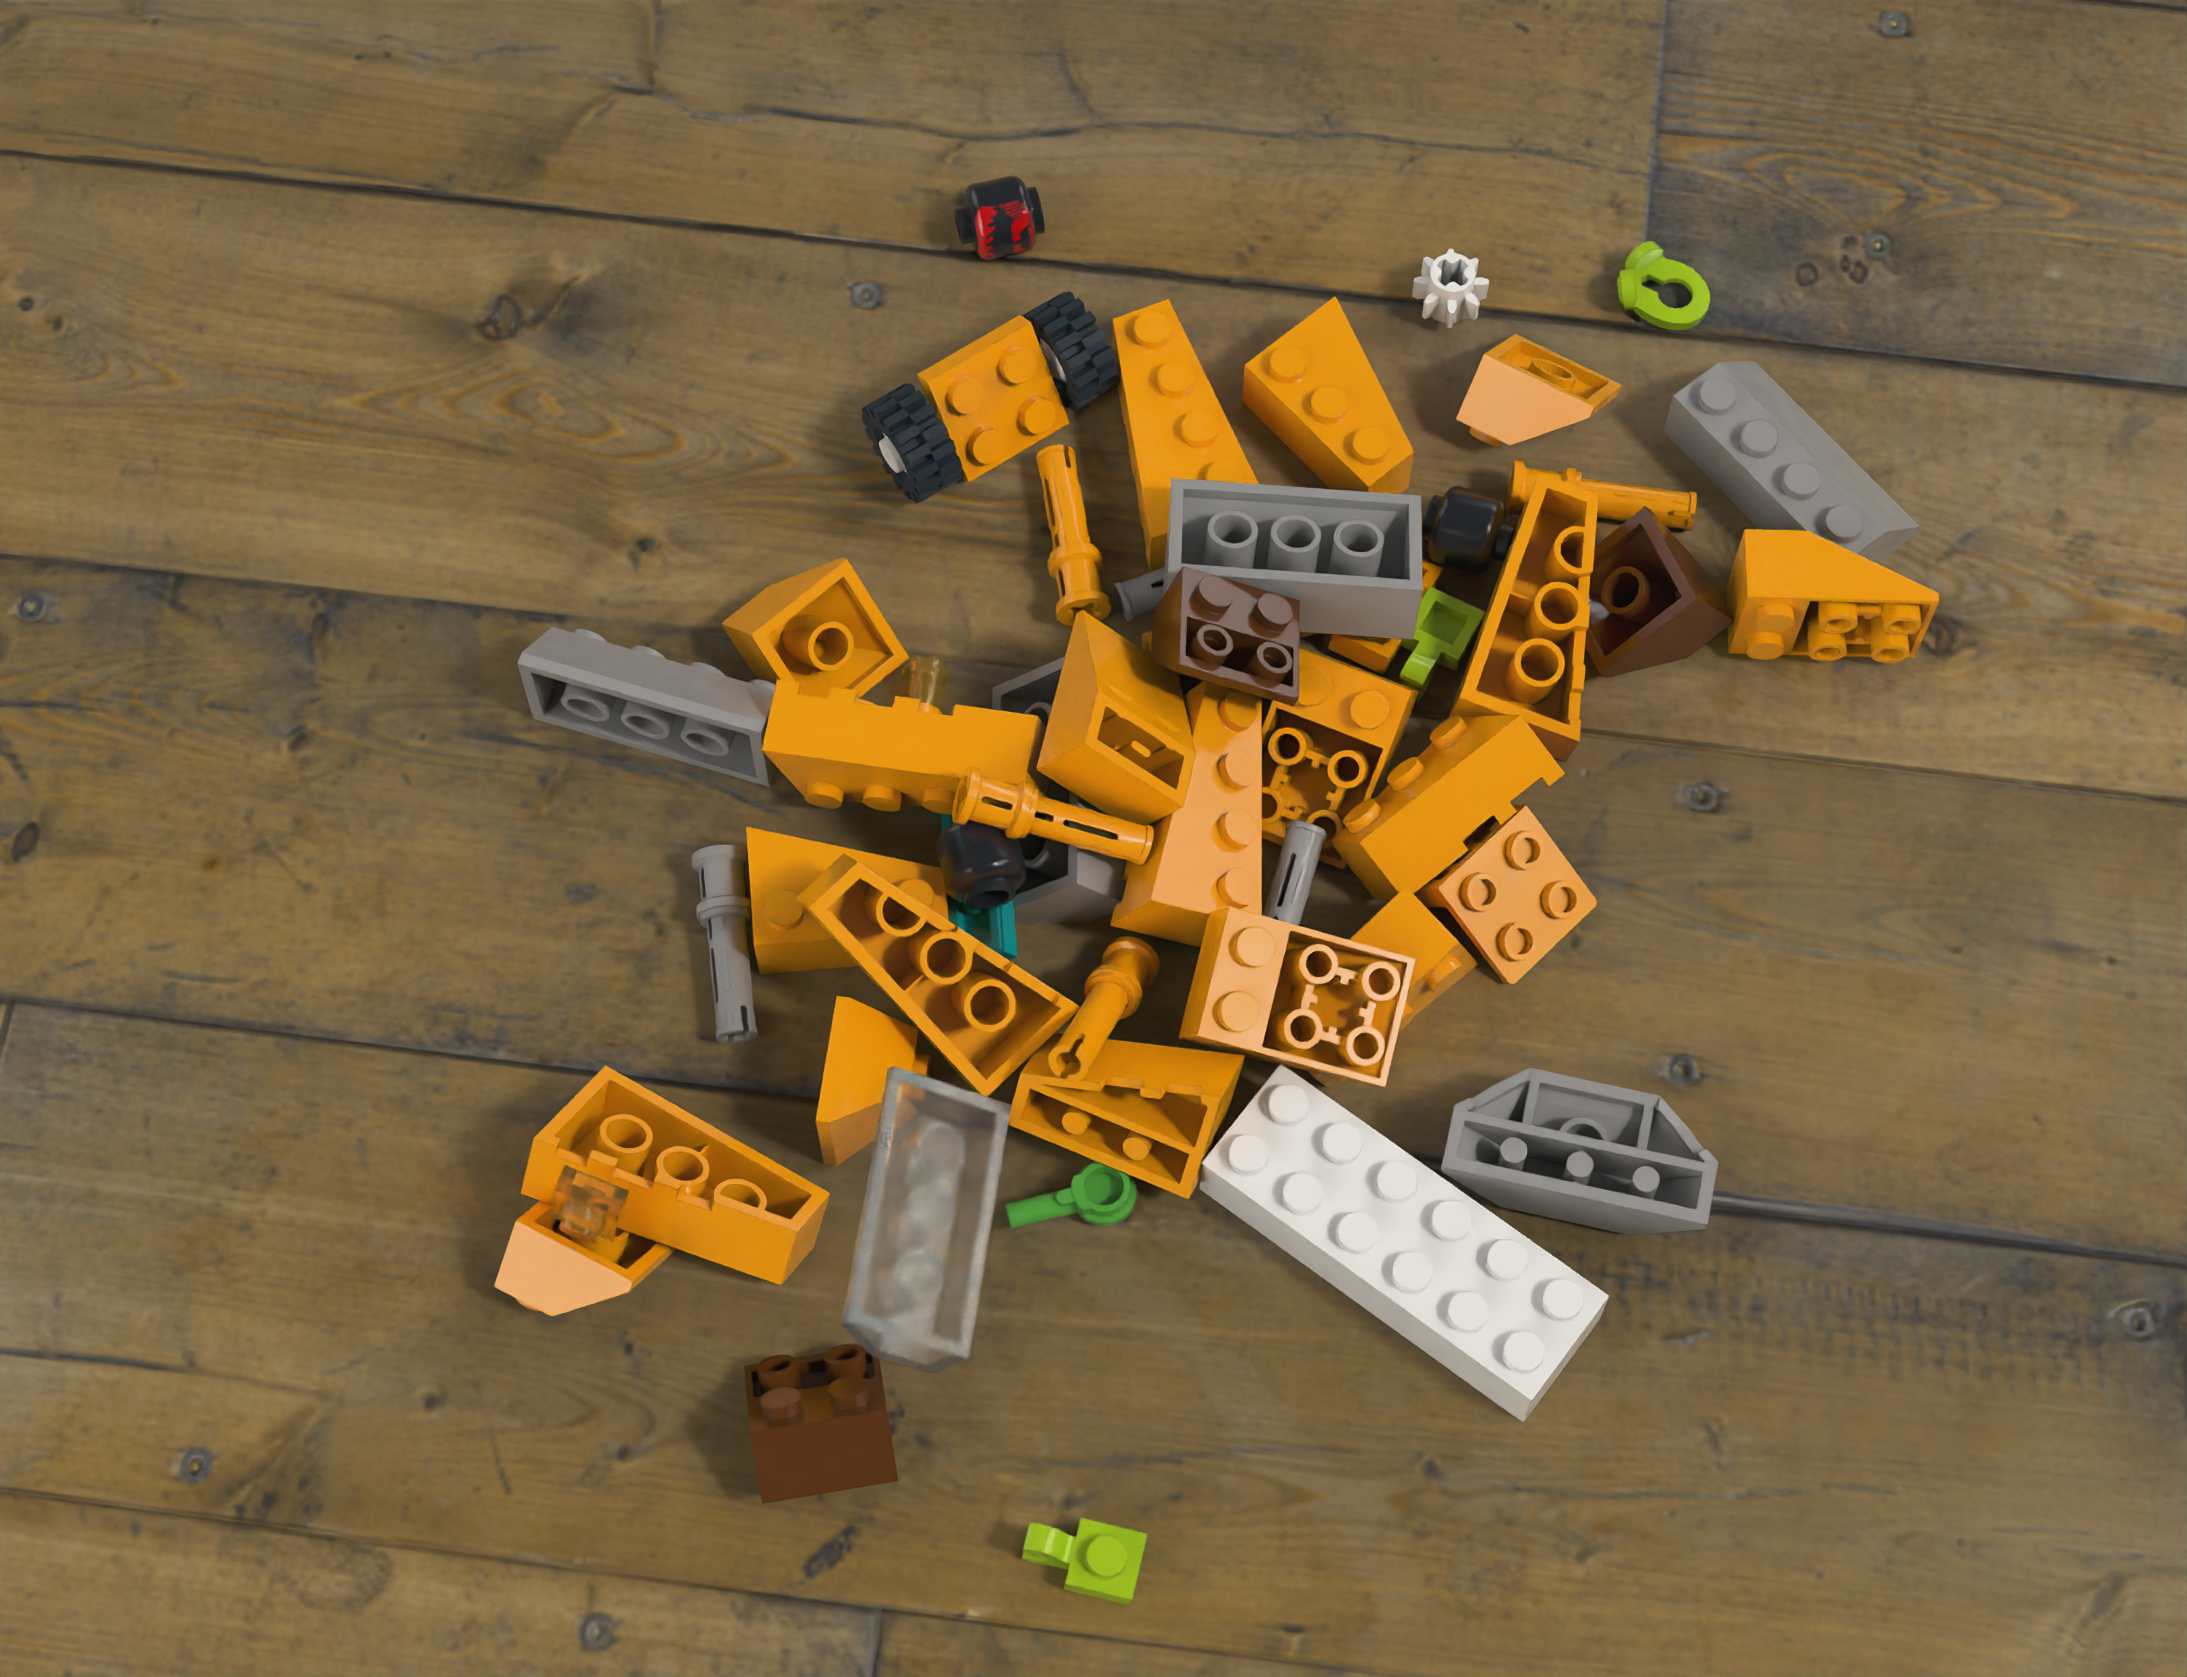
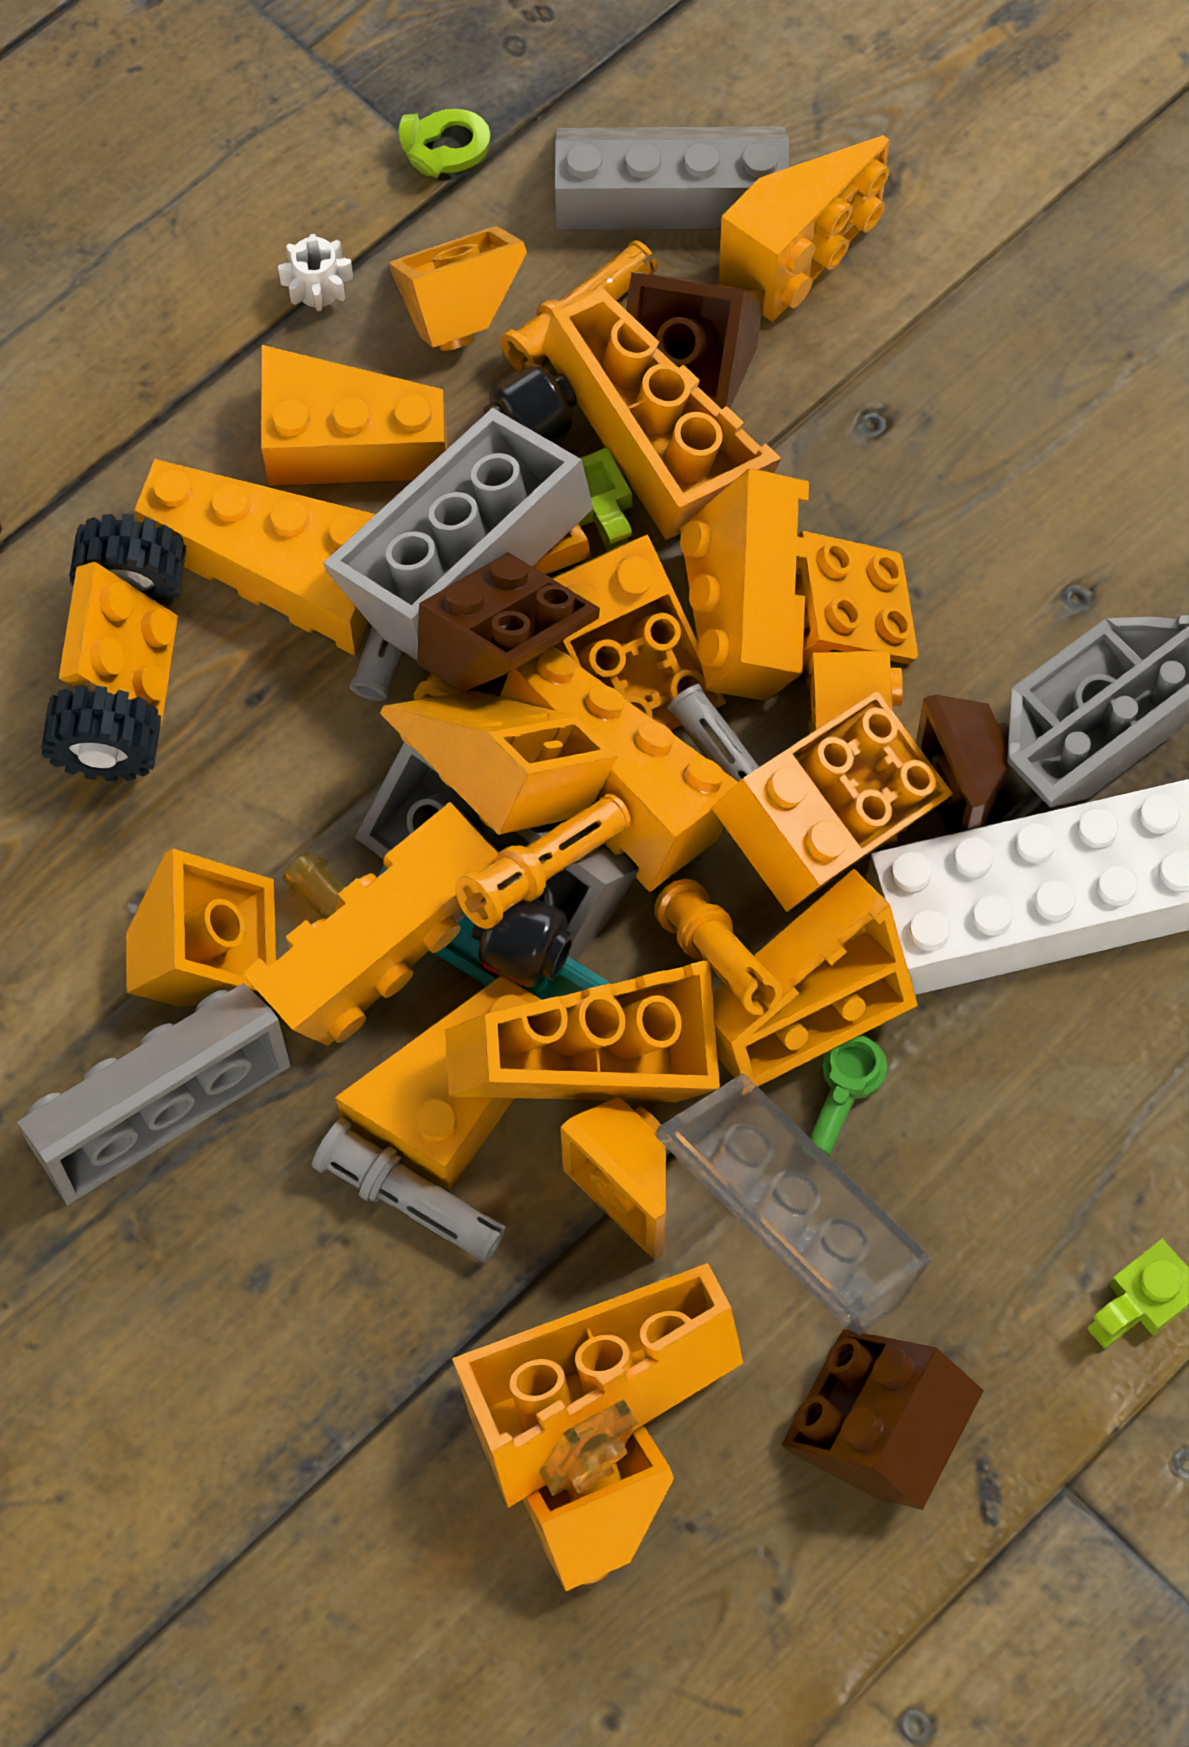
camera: 50 degrees left, 0 degrees up
light orange pin [1036,444,1111,626] -> none
none -> reddish brown slope [916,694,1011,835]

